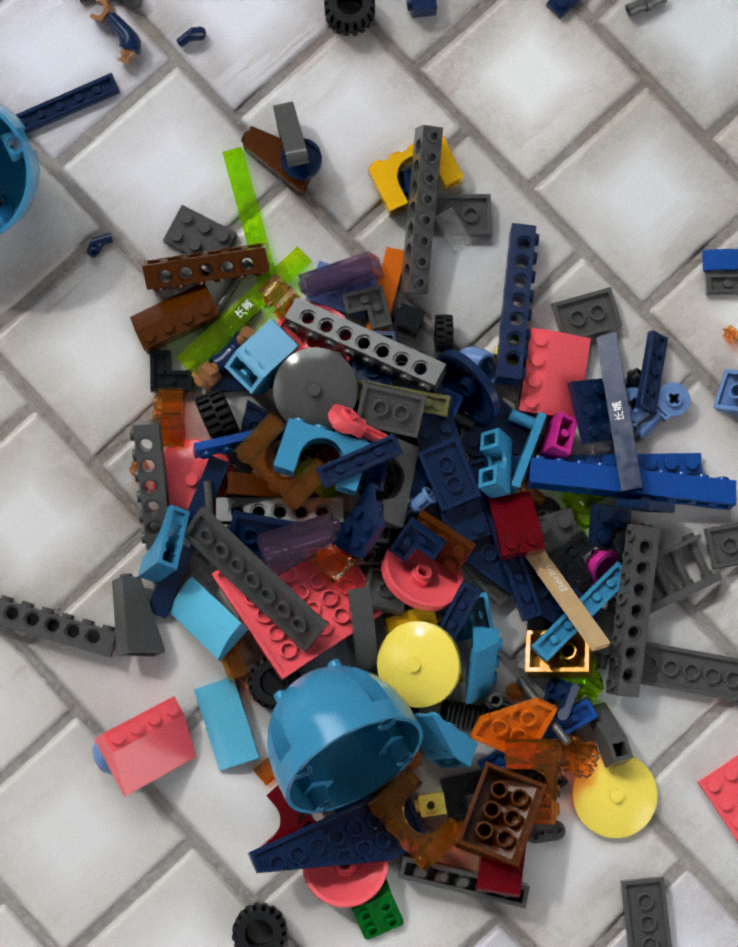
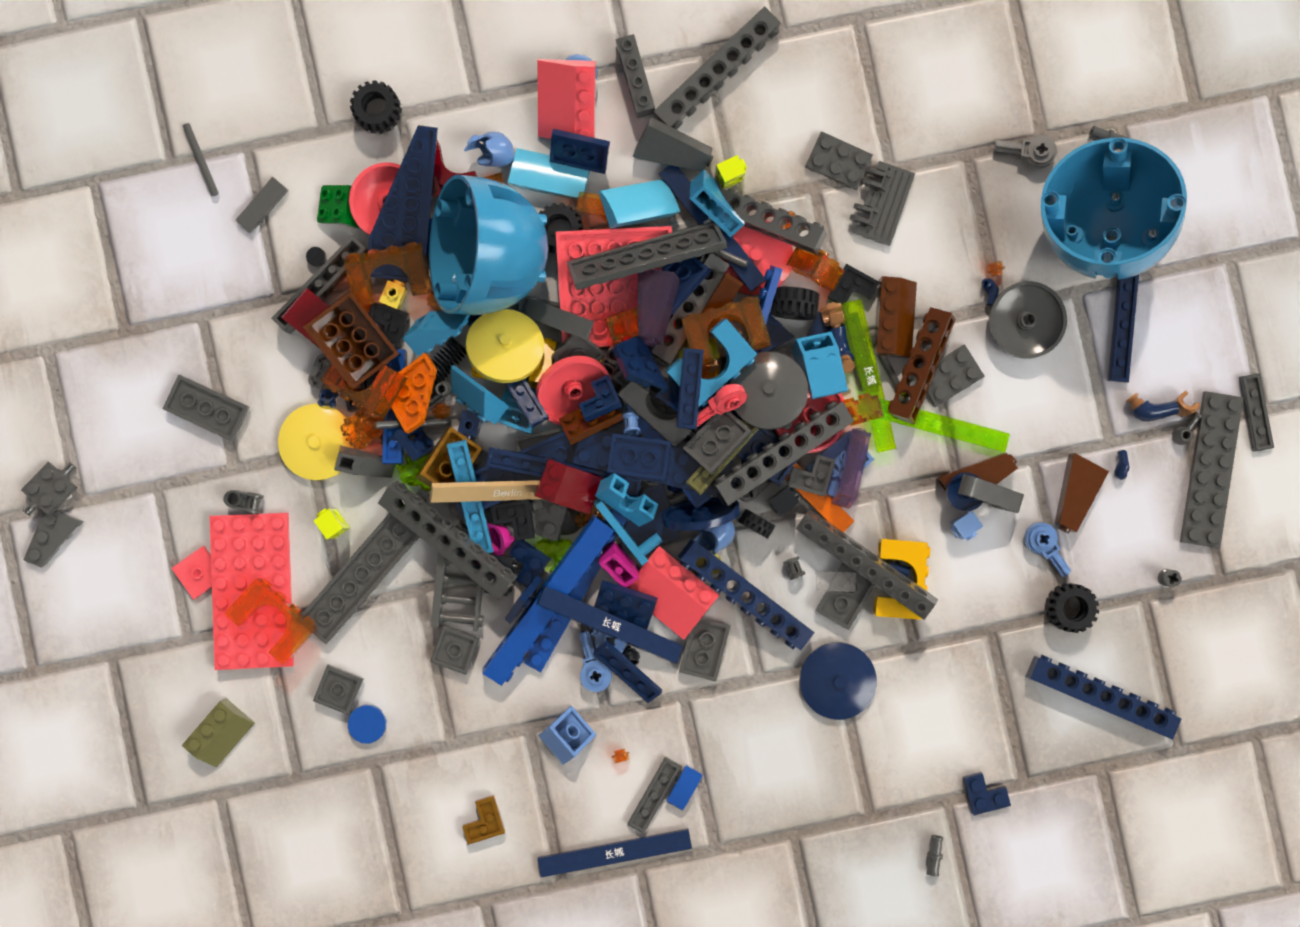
camera: 120 degrees right, 5 degrees up
none -> dark grey piece [223,490,264,514]
none -> black tile [306,247,326,267]
none -> neon yellow brick [313,508,351,540]
none -> dark blue plate [317,388,339,408]
none -> dark blue brick [458,410,482,440]
none -> medium blue helmet [464,131,514,167]
none -> dark blue plate [549,129,610,174]
none -> dark grey brick [616,34,655,118]
none -> neon yellow brick [715,155,747,189]
none -> dark grey bush [783,556,806,580]
none -> dark blue dish [799,642,877,720]
none -> dark grey plate [805,131,873,191]
none -> dark grey hinge [849,161,915,246]
none -> light blue brick [950,511,983,540]
none -> clear orange plate [987,261,1005,276]
none -> dark grey dish [989,281,1067,359]
none -> medium blue piece [1024,522,1071,577]
none -> reddish brown slope [1055,453,1109,534]

